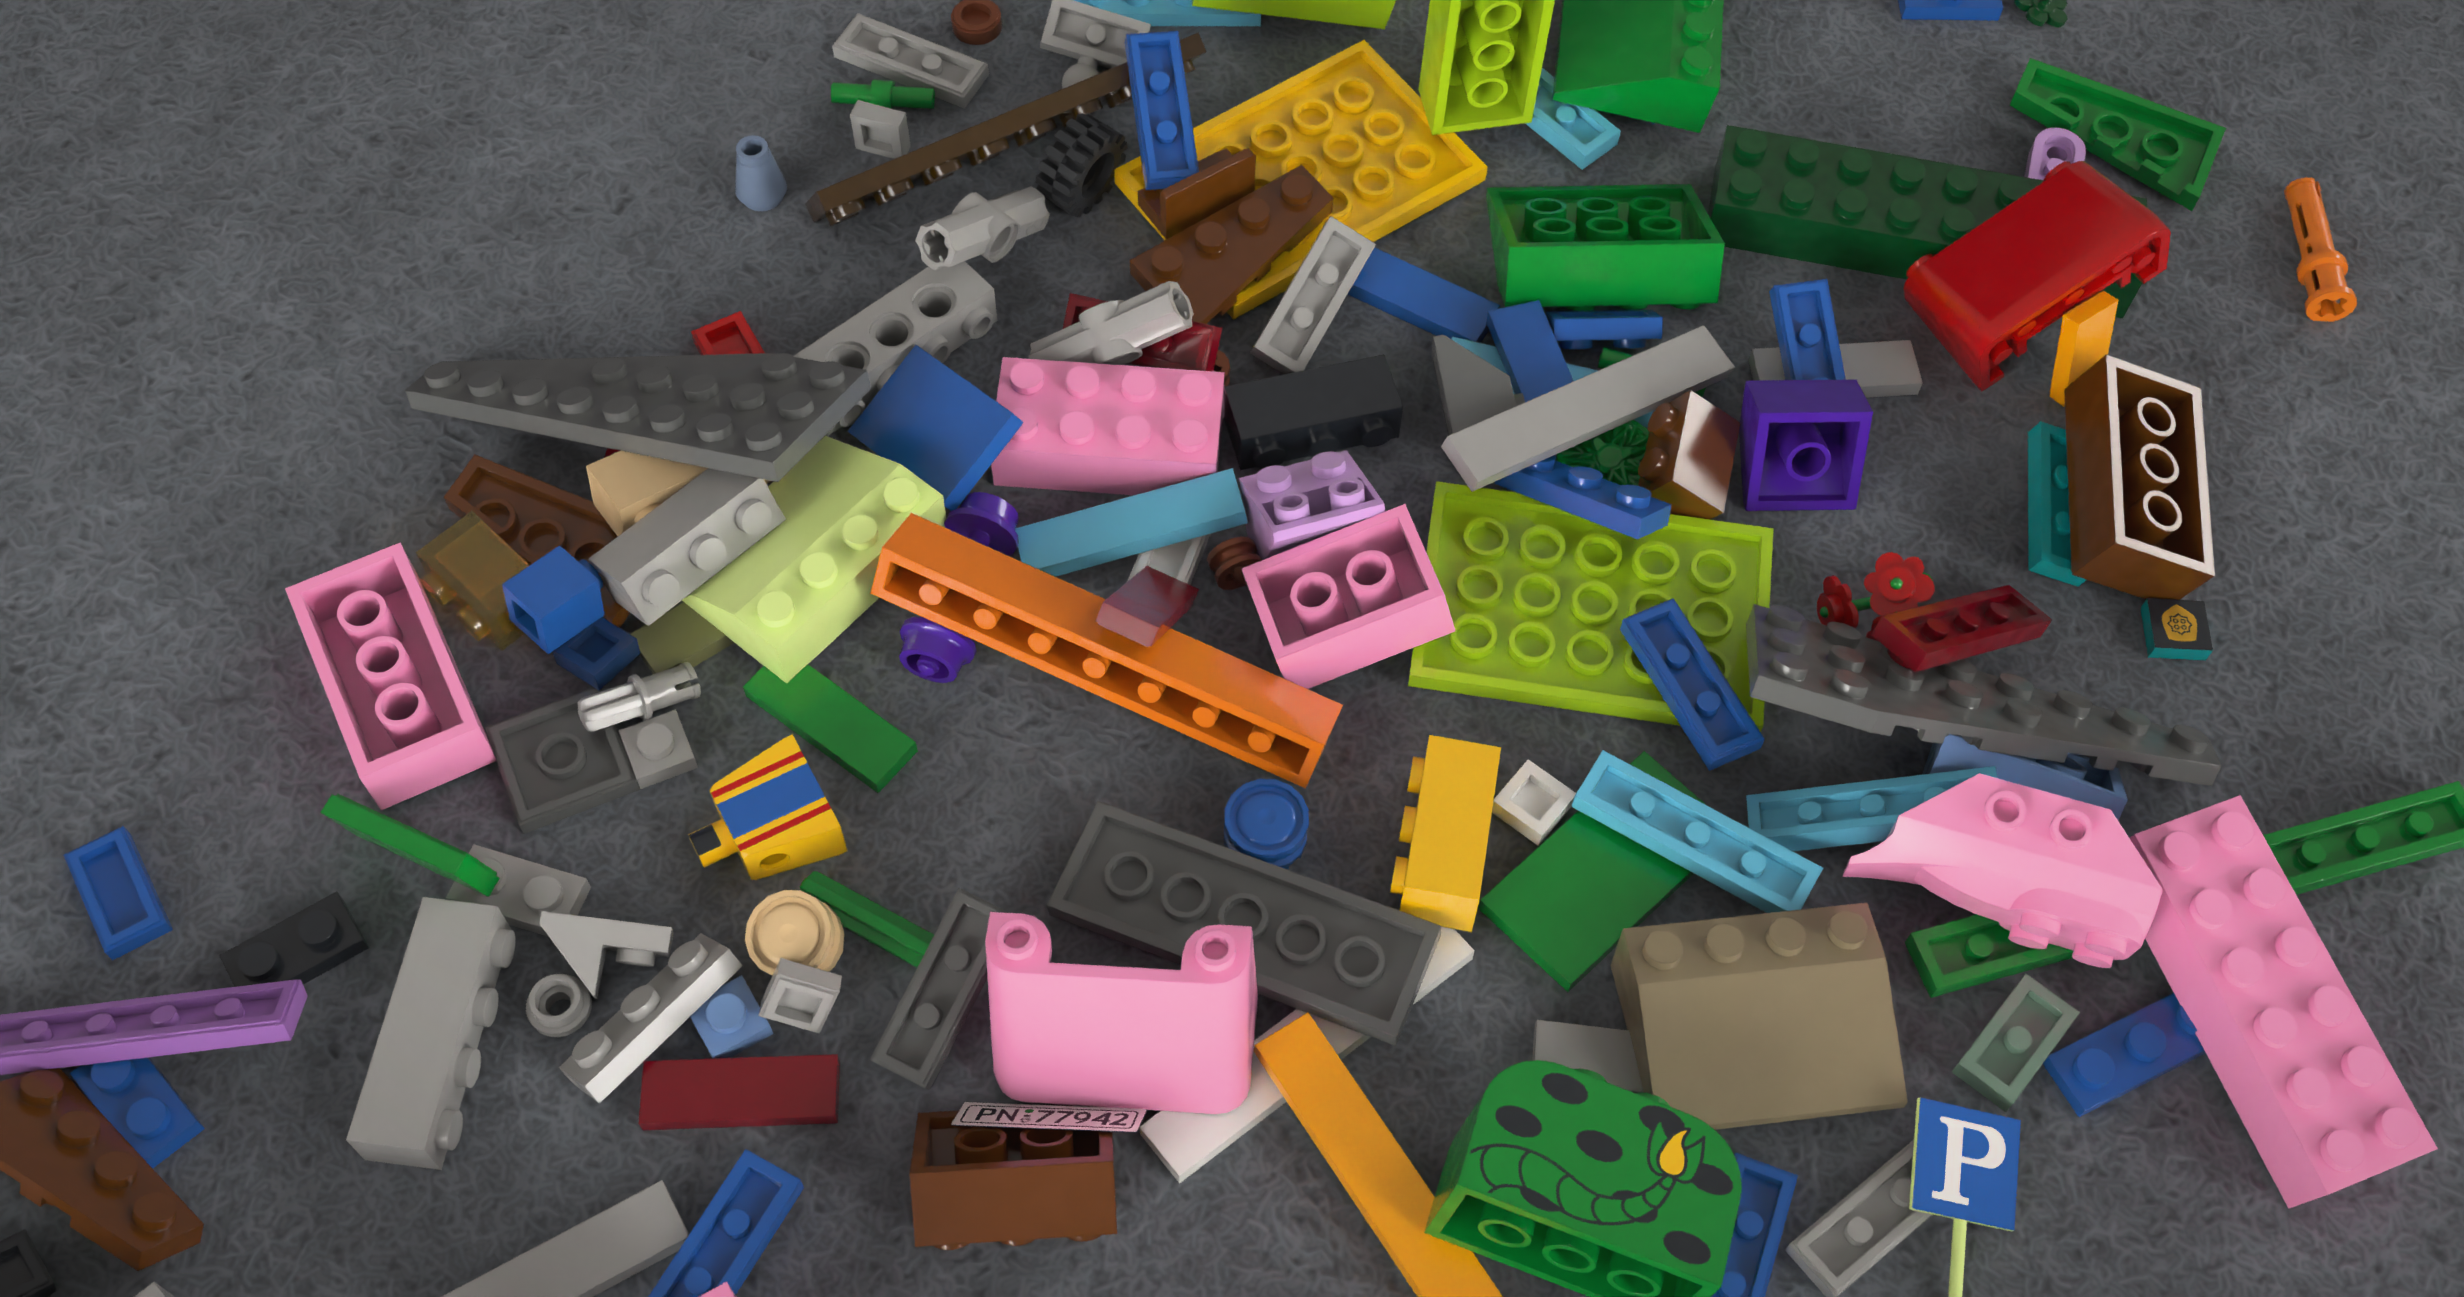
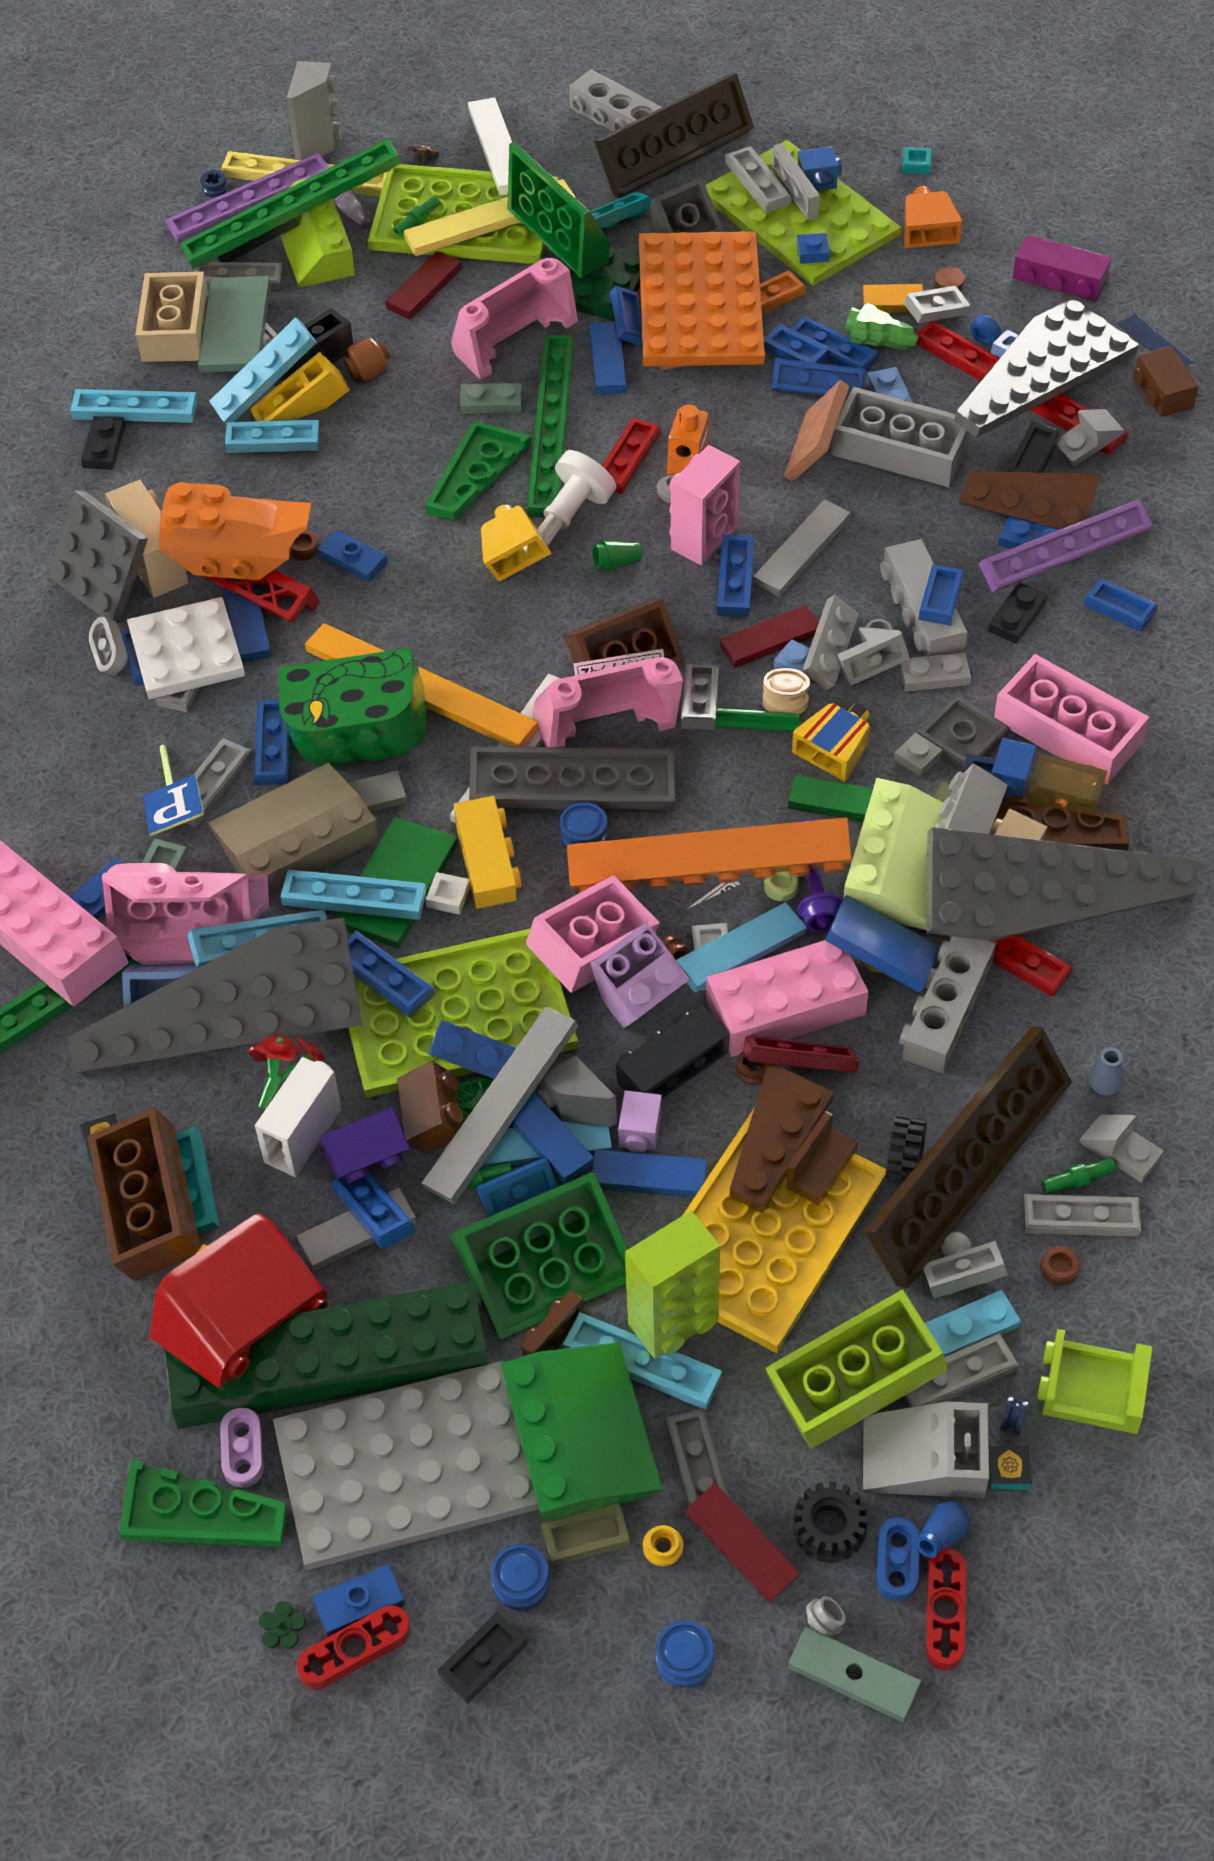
camera: 160 degrees right, 5 degrees down
green tile [320,794,500,897] -> none
light grey axle [578,662,701,732] -> none
light grey tile [758,958,842,1033] -> none
light grey tile [850,100,911,159] -> none
light grey piece [915,186,1050,270] -> none
light grey piece [1028,281,1194,365] -> none
tile [1096,566,1199,647] -> none
blue tile [1124,31,1199,190] -> none
light grey plate [1250,216,1376,374] -> none
dark red plate [1871,585,2052,672] -> none
orange pin [2284,177,2357,322] -> none
none -> white brick [255,1057,342,1177]
none -> light grey plate [273,1361,539,1570]
none -> reddish brown plate [521,1290,585,1356]
none -> lavender brick [618,1091,662,1153]
none -> blue tile [918,564,964,626]
none -> light grey slope [1079,1114,1164,1183]

